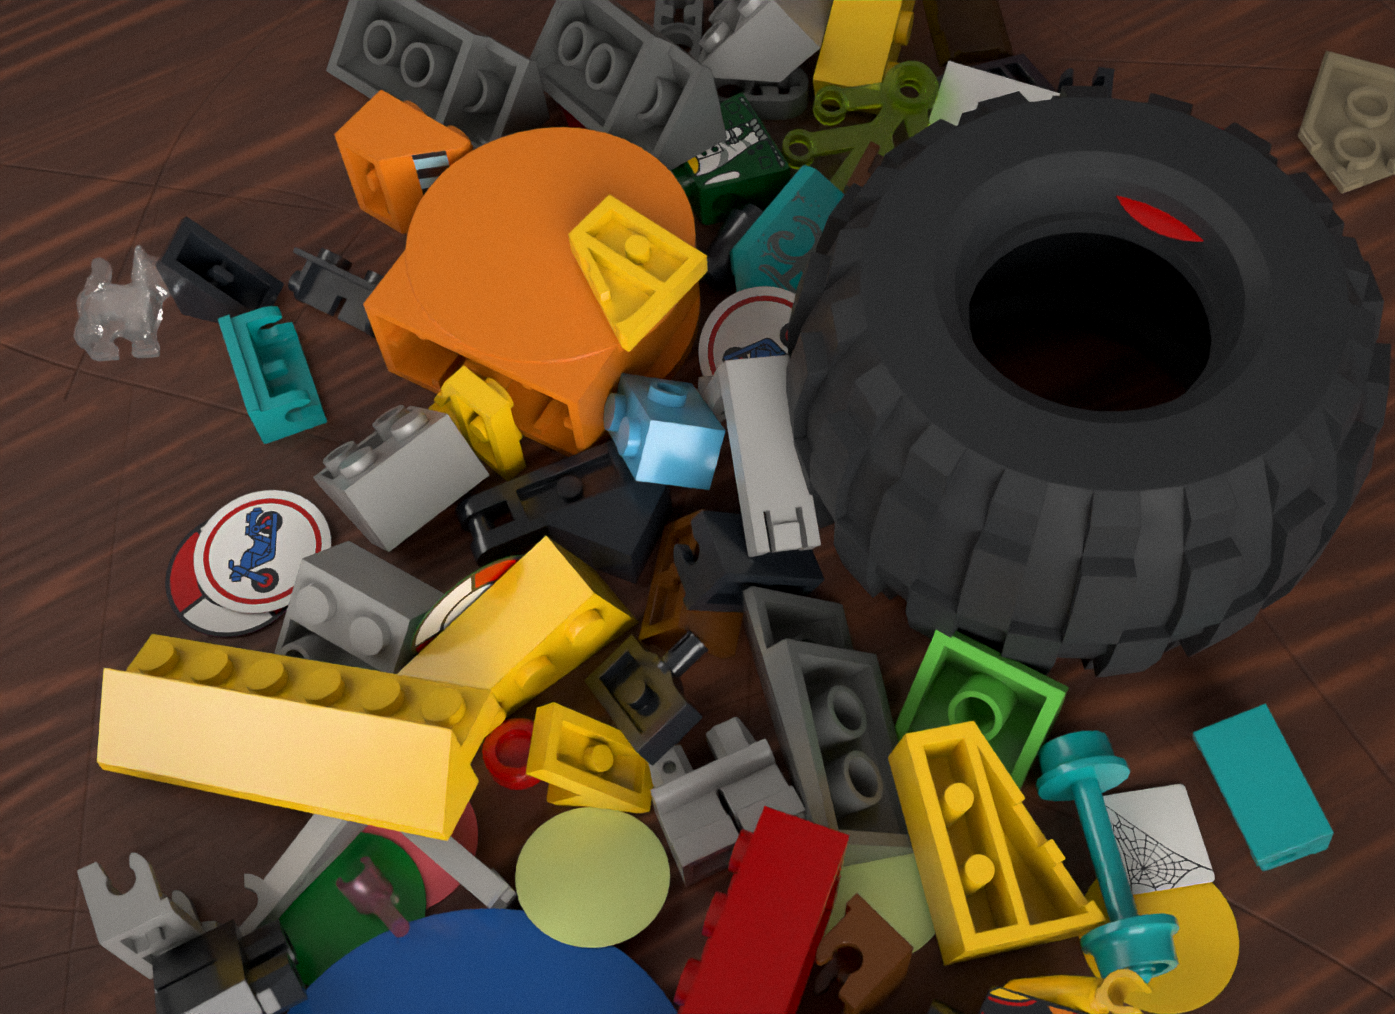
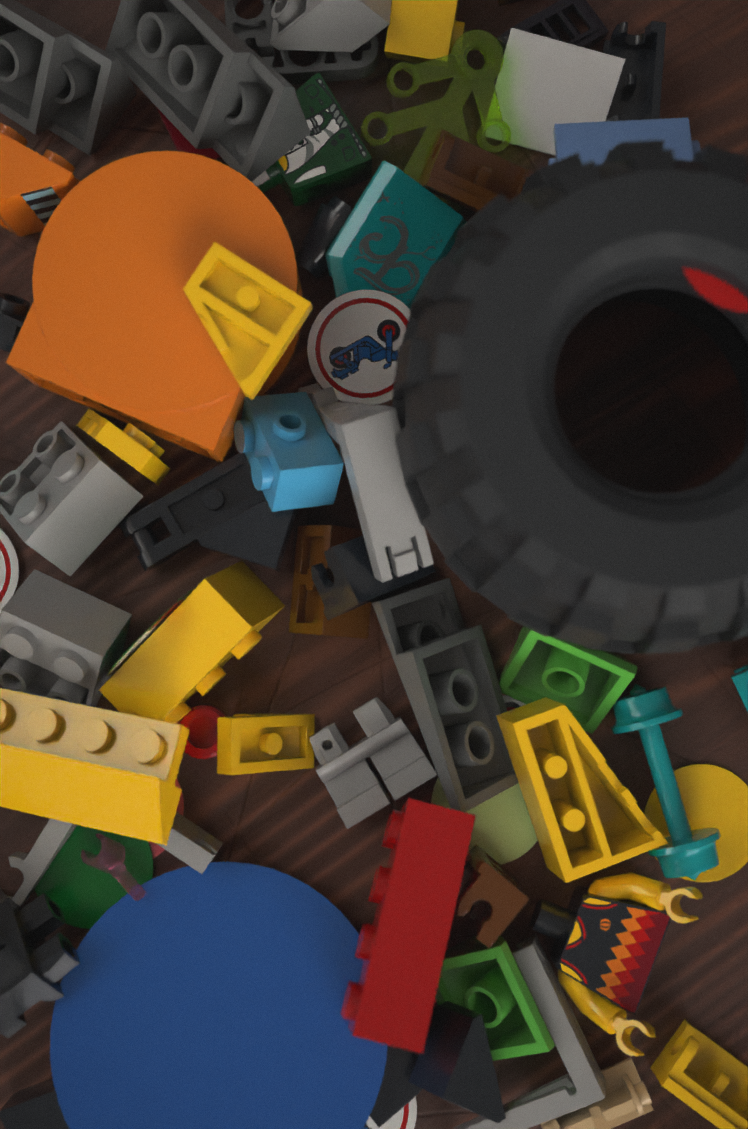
camera: 10 degrees left, 25 degrees up
yellowish green sticker [515,807,670,948] -> none
black plate [584,629,709,766] -> none
white sticker [1103,784,1215,895] -> none

